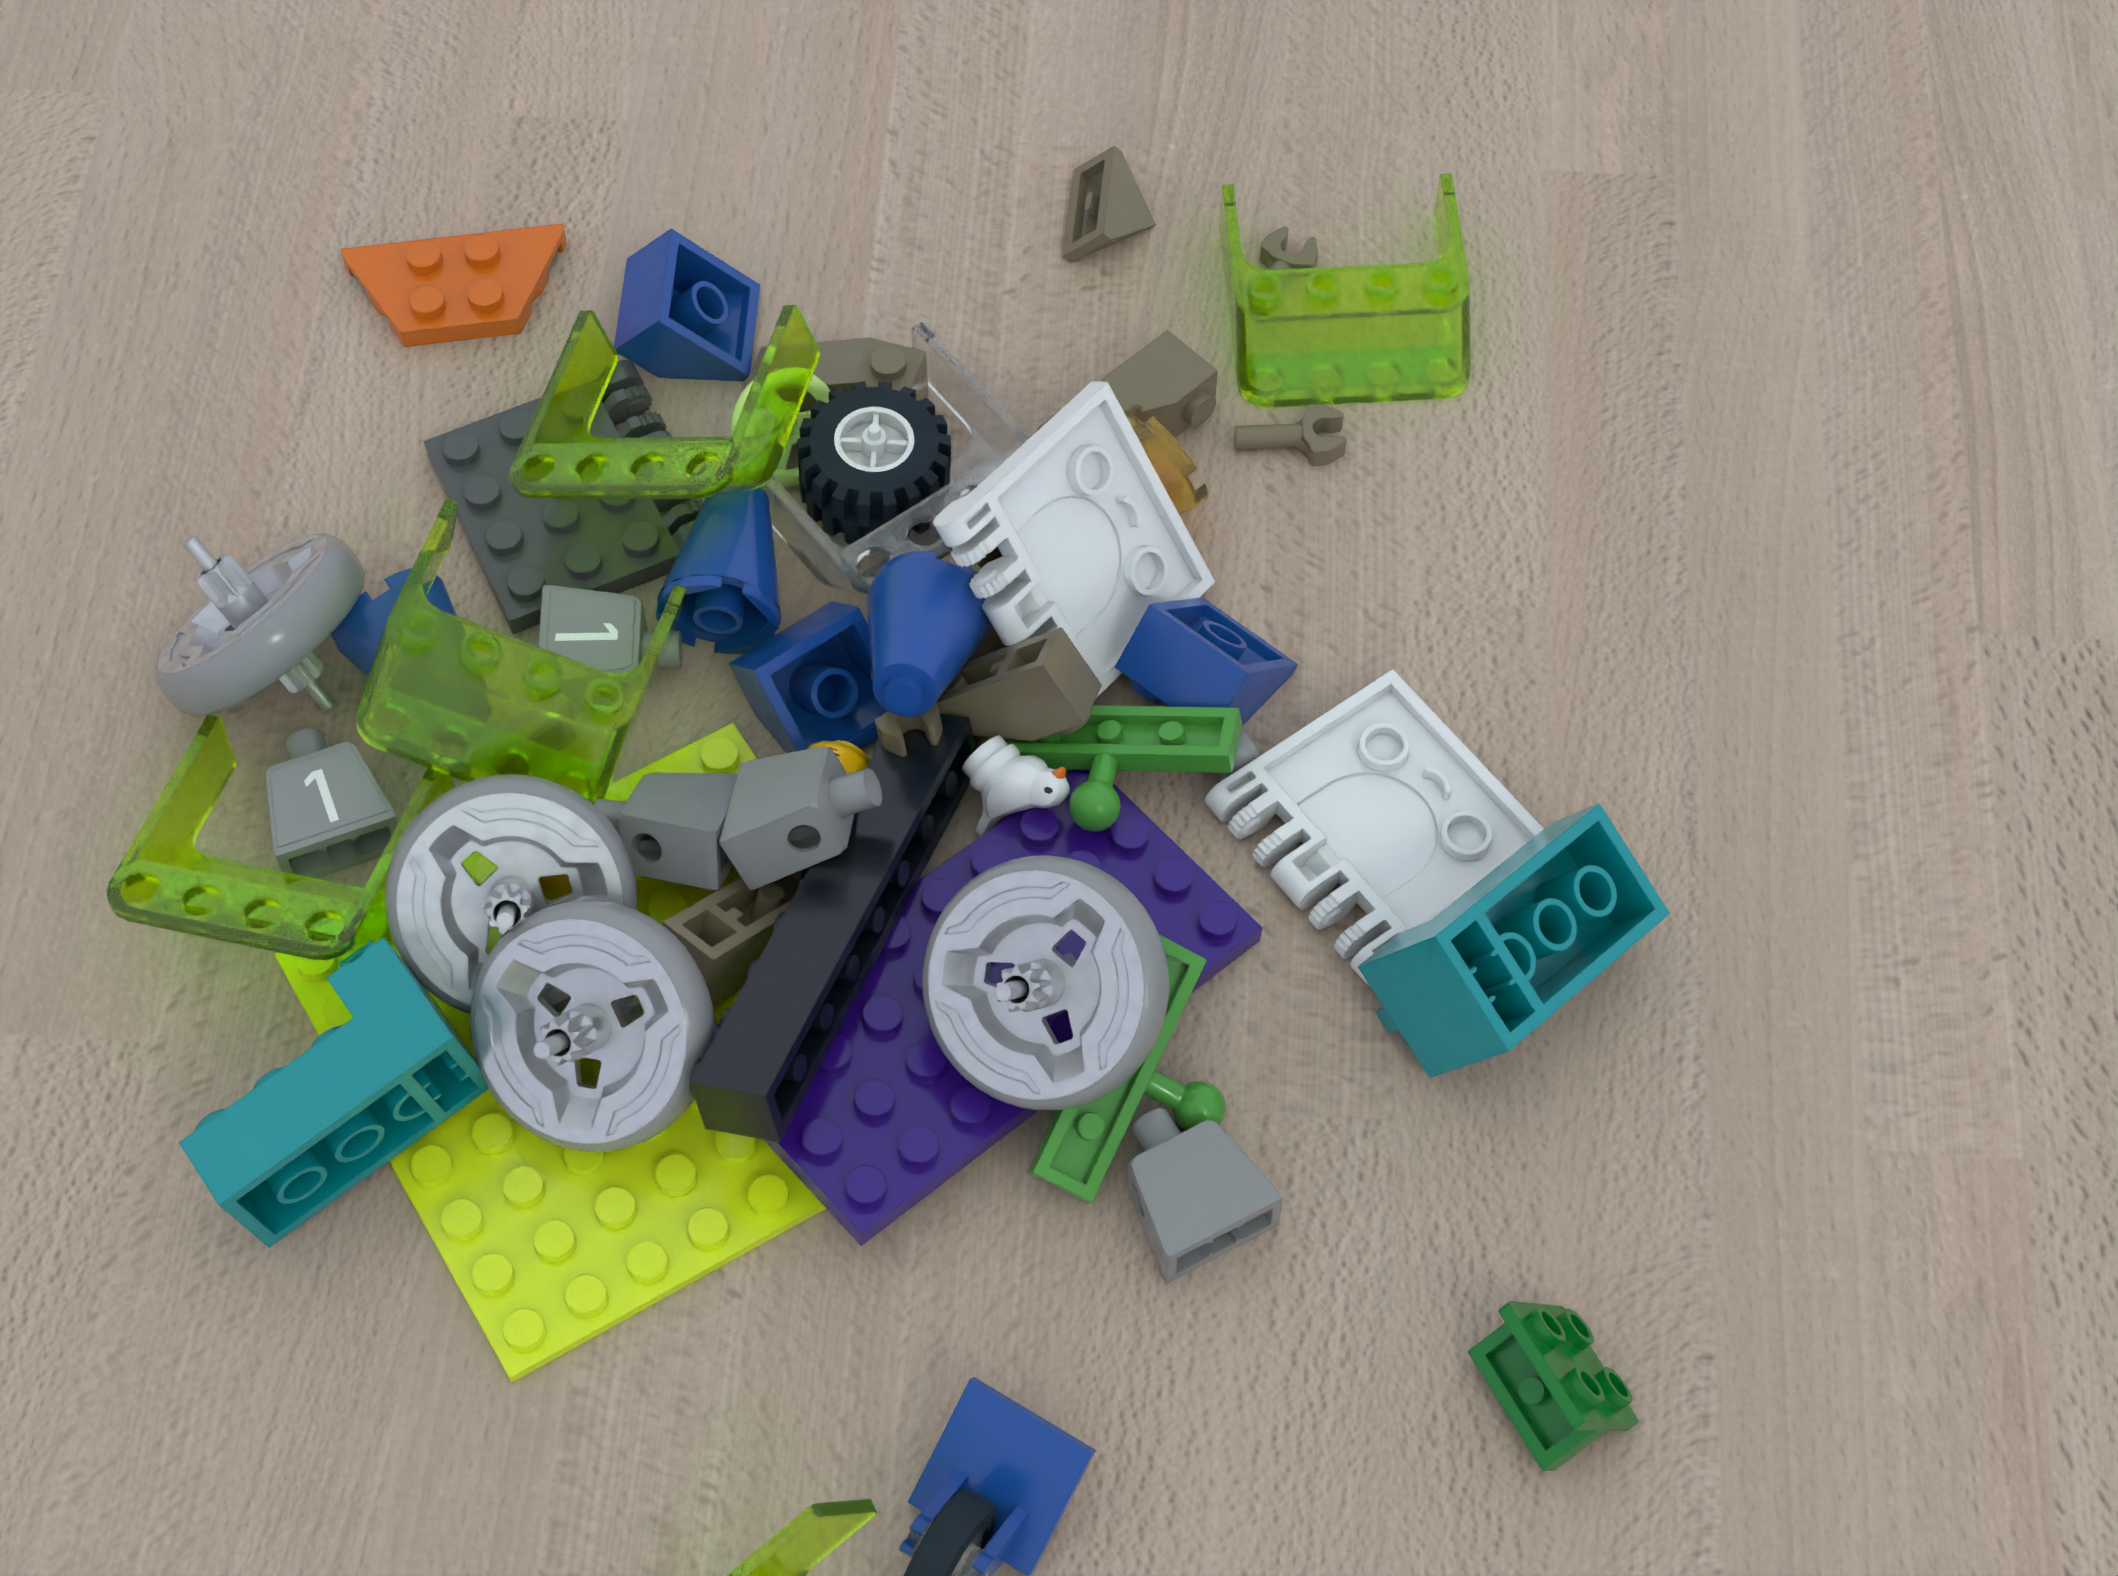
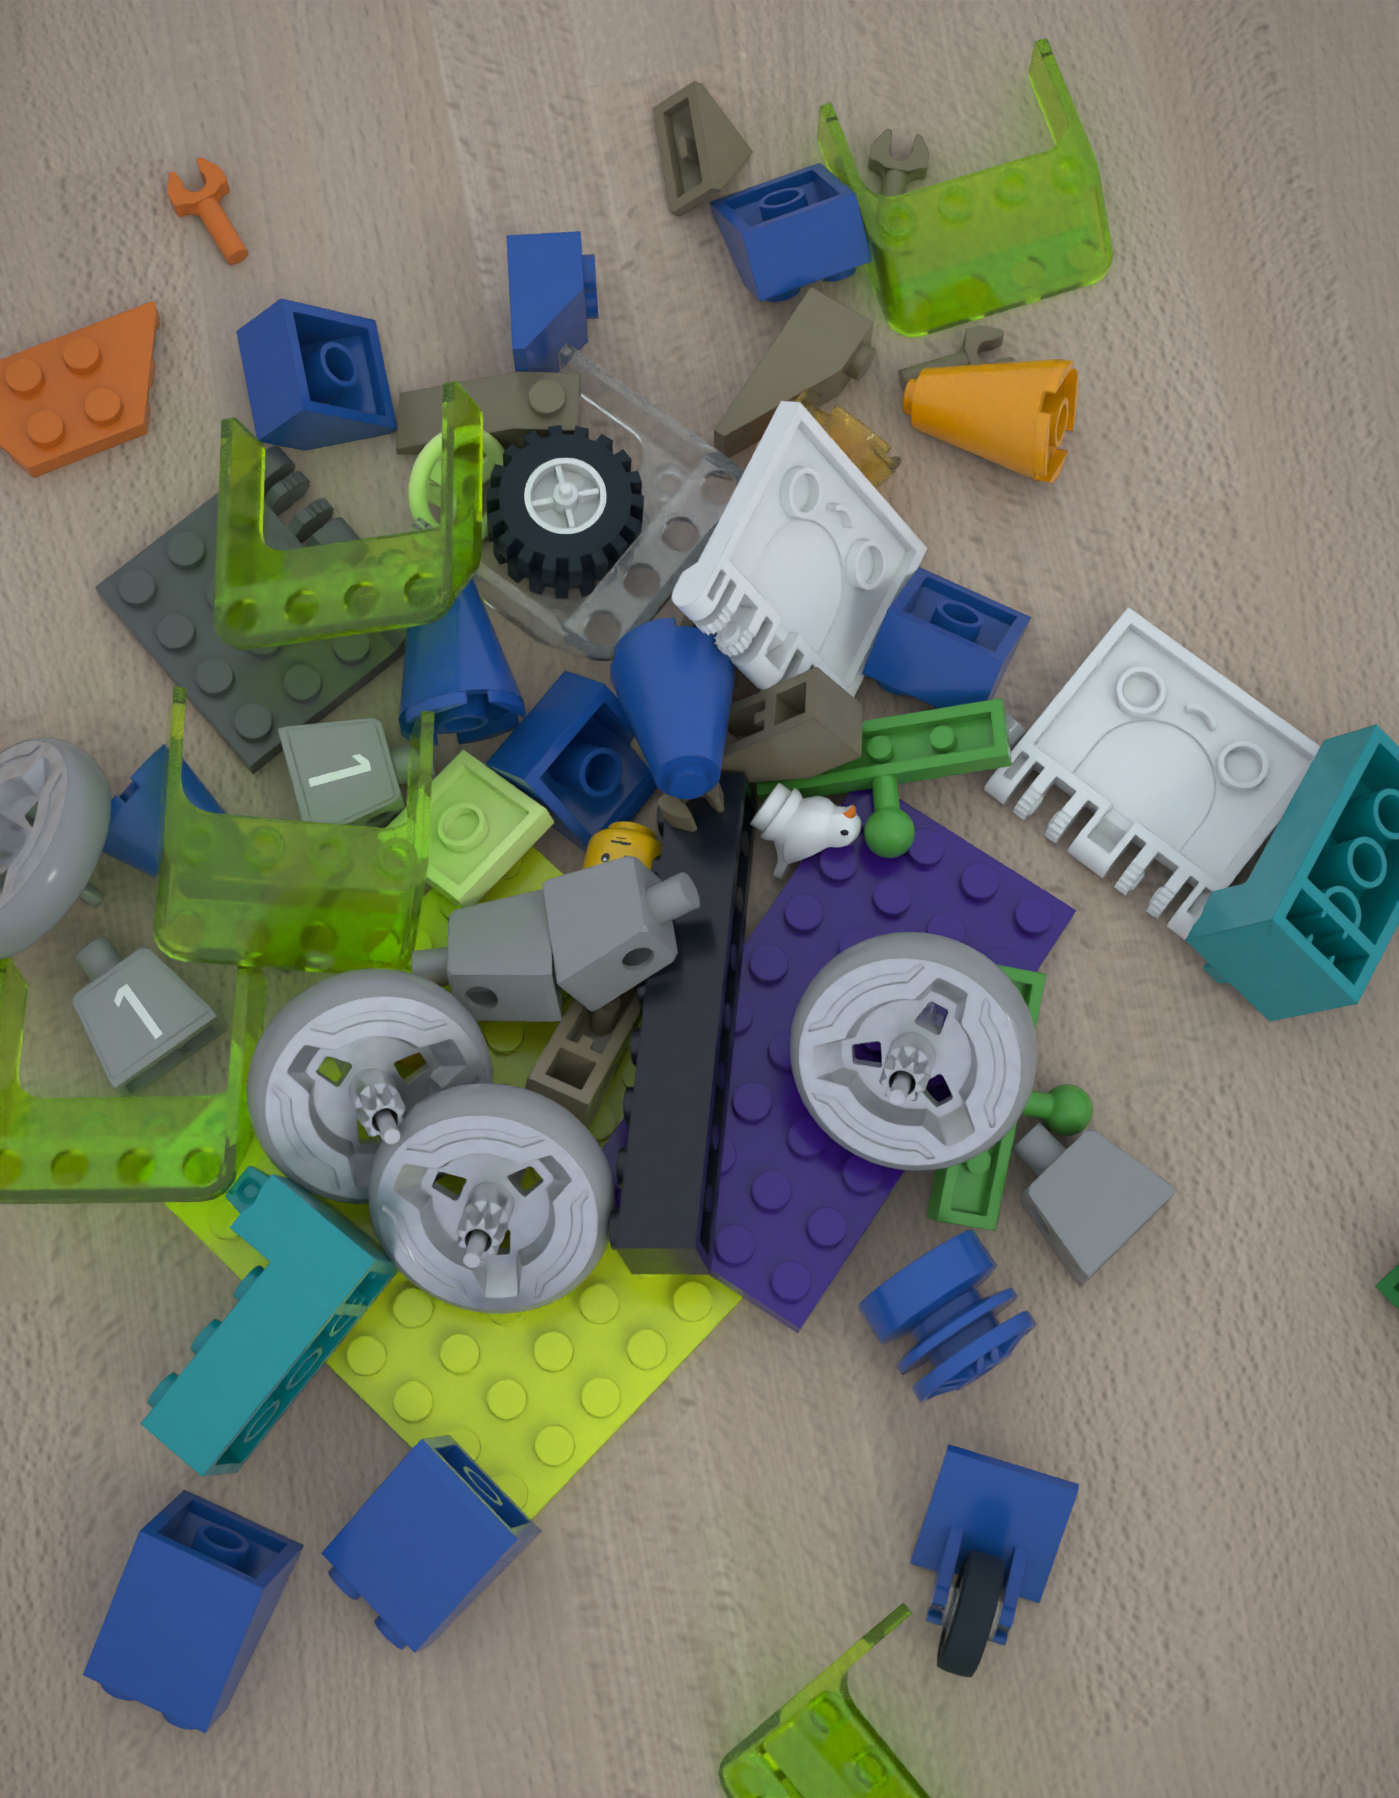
camera: 15 degrees left, 15 degrees up
none -> blue slope [83,1490,304,1734]
none -> orange bar [168,157,248,265]
none -> blue slope [321,1435,542,1653]
none -> yellowish green plate [376,749,554,908]
none -> blue slope [506,231,599,373]
none -> blue slope [710,163,873,302]
none -> blue wheel [858,1229,1037,1403]
none -> light orange cone [903,359,1079,484]

